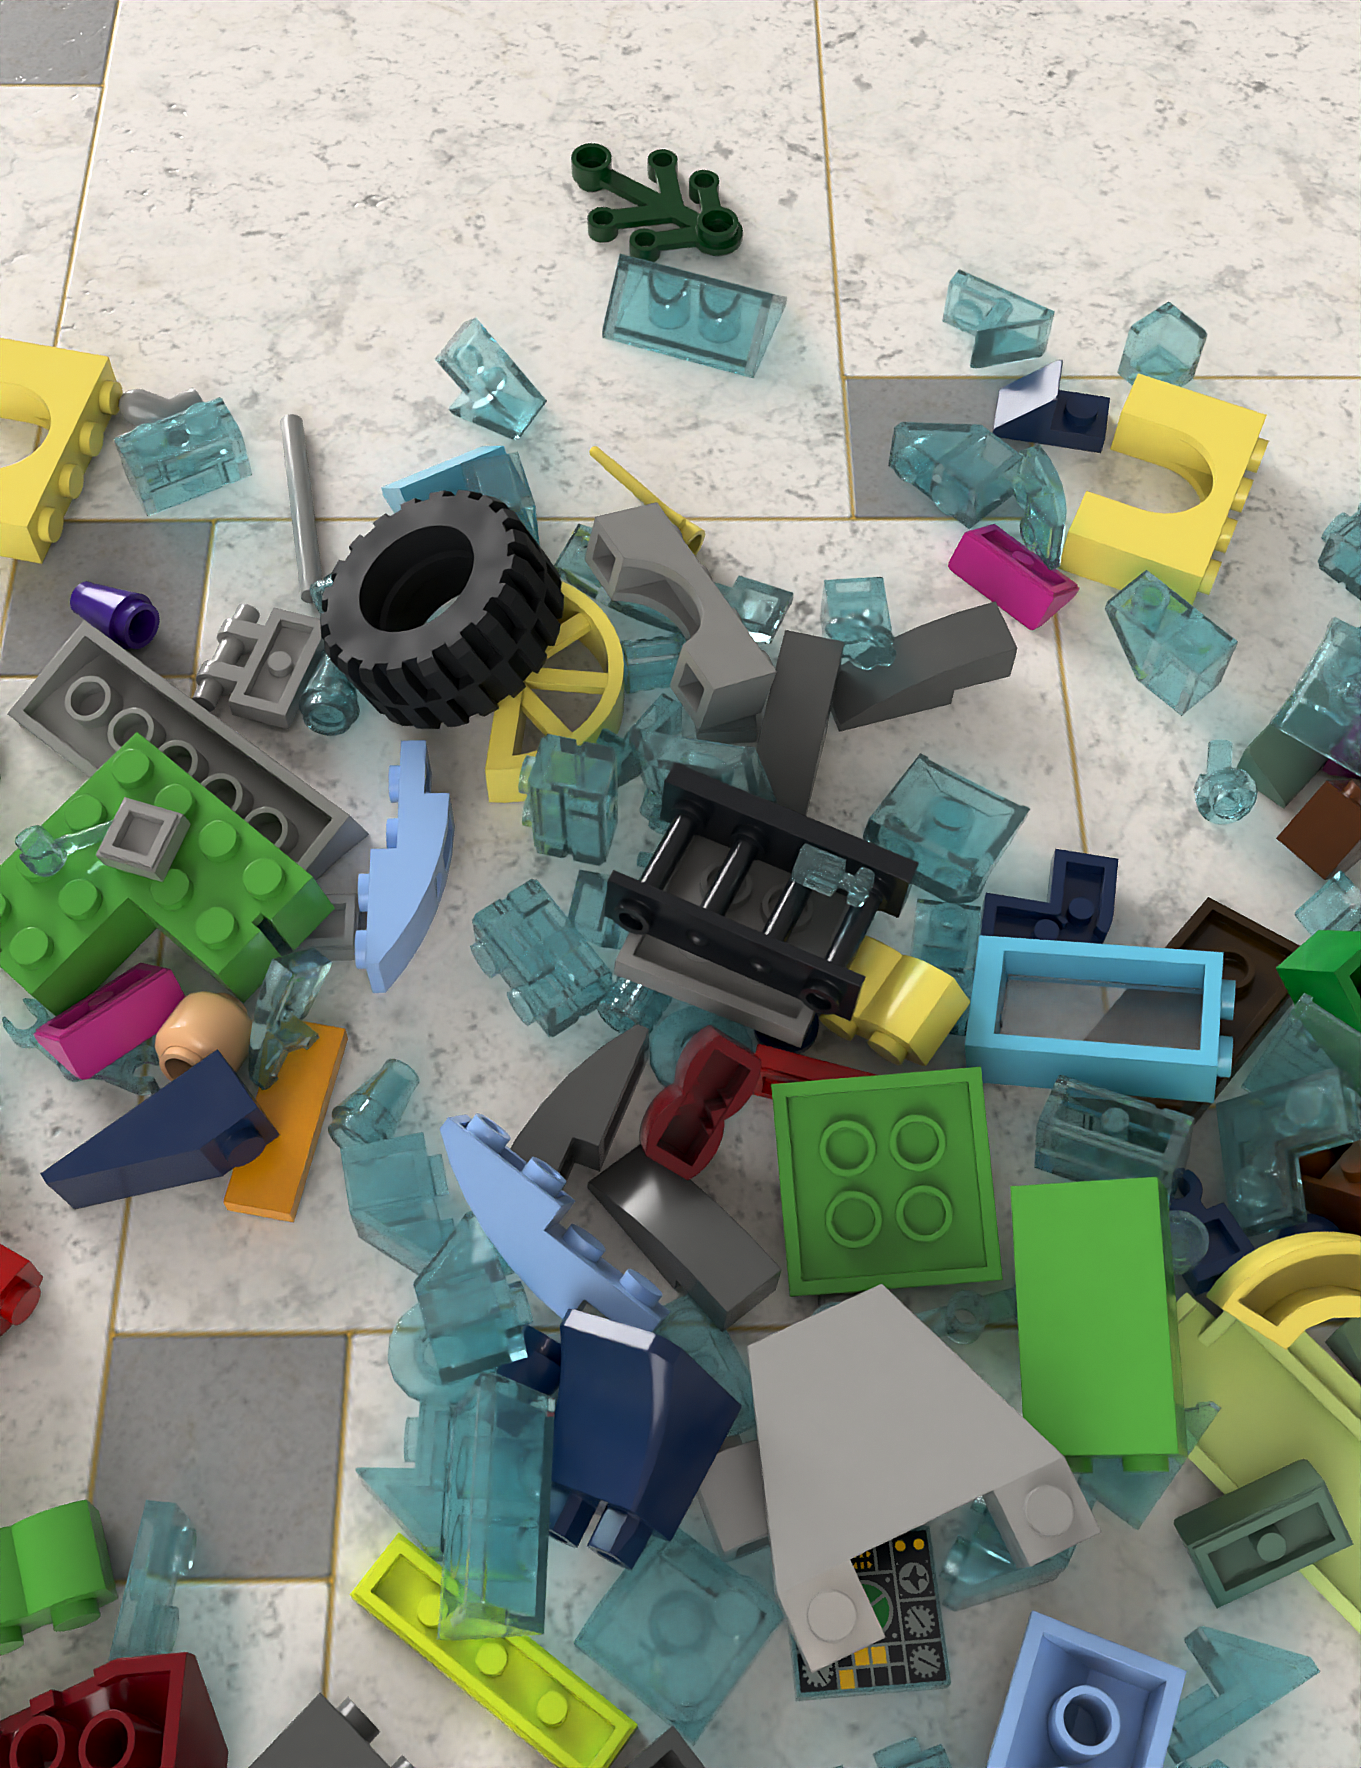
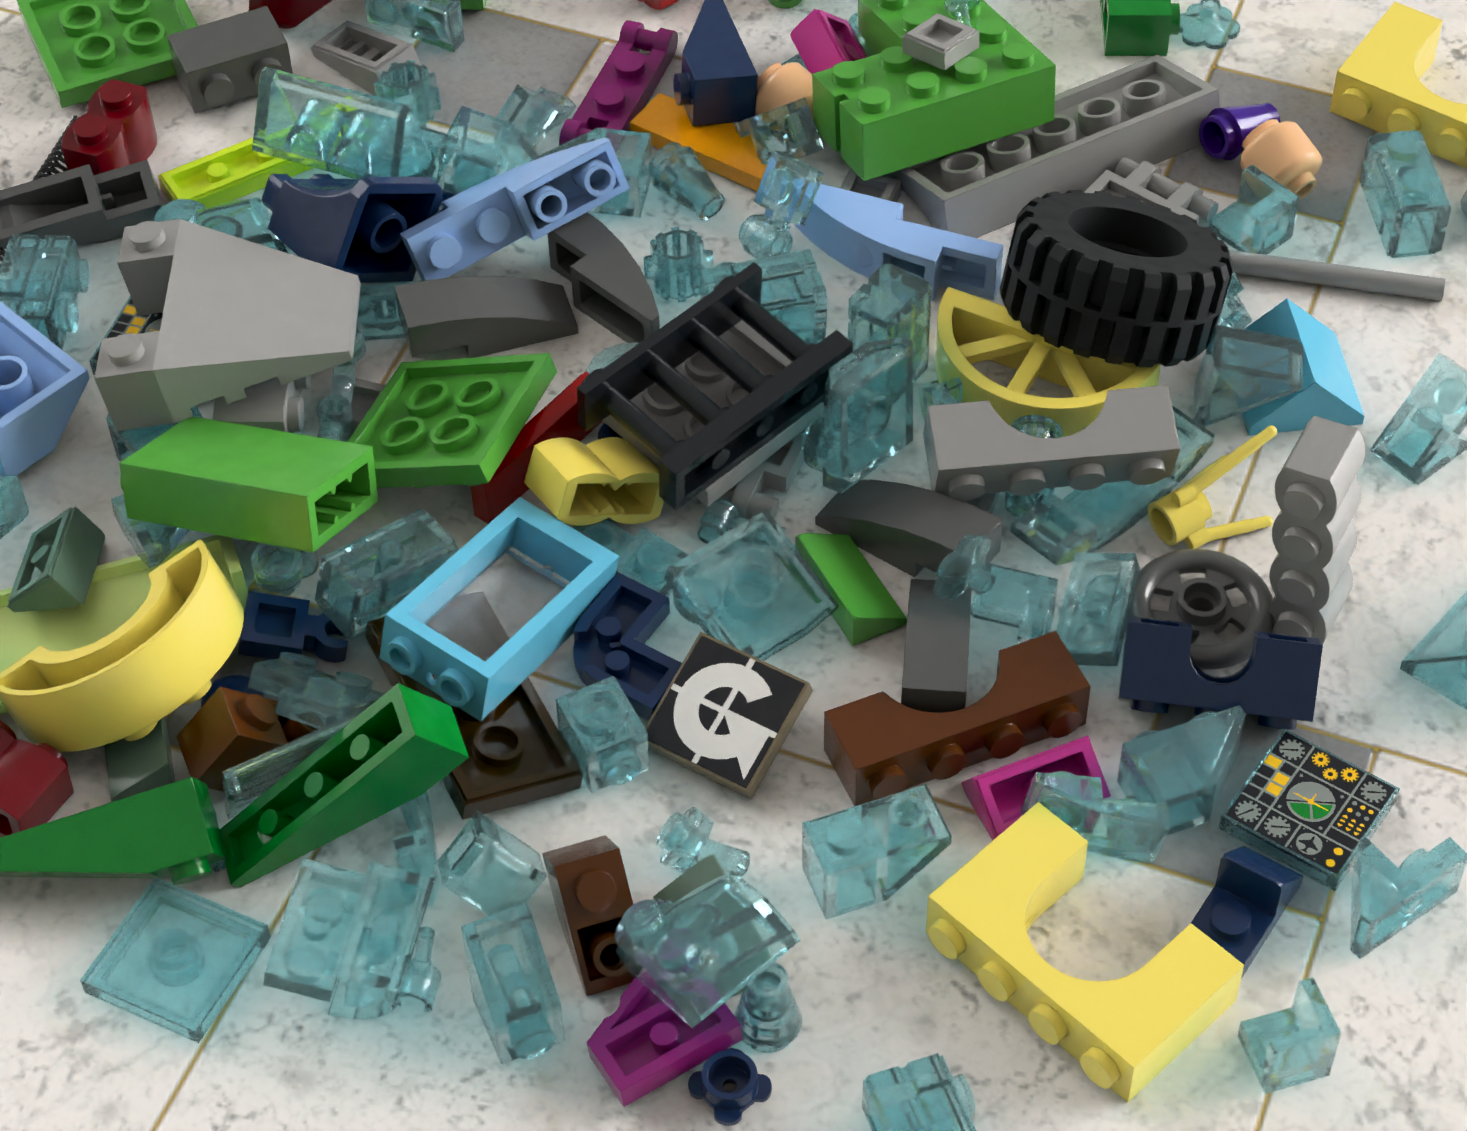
camera: 115 degrees right, 10 degrees down
dark red brick [639,1025,761,1180] -> none
clear light blue piece [790,843,875,907] -> none
none -> light grey slope [311,21,423,103]
none -> clear light blue gear [374,60,441,132]
none -> clear light blue slope [489,84,577,149]
none -> clear light blue brick [555,676,649,793]
none -> magenta plate [559,20,678,156]
none -> tile [638,632,813,800]
none -> clear light blue gear [643,227,714,303]
none -> clear light blue plate [739,150,824,263]
none -> bright green slope [795,533,907,646]
none -> reddish brown arch [824,631,1091,807]
none -> clear light blue plate [1056,553,1140,666]
none -> dark blue arch [1119,615,1323,730]
none -> dark grey plate [1126,549,1275,670]
none -> clear light blue panel [1208,165,1300,255]
none -> tile [1219,729,1400,891]
none -> light nougat head [1240,119,1322,202]
none -> light grey brick [1268,416,1365,645]

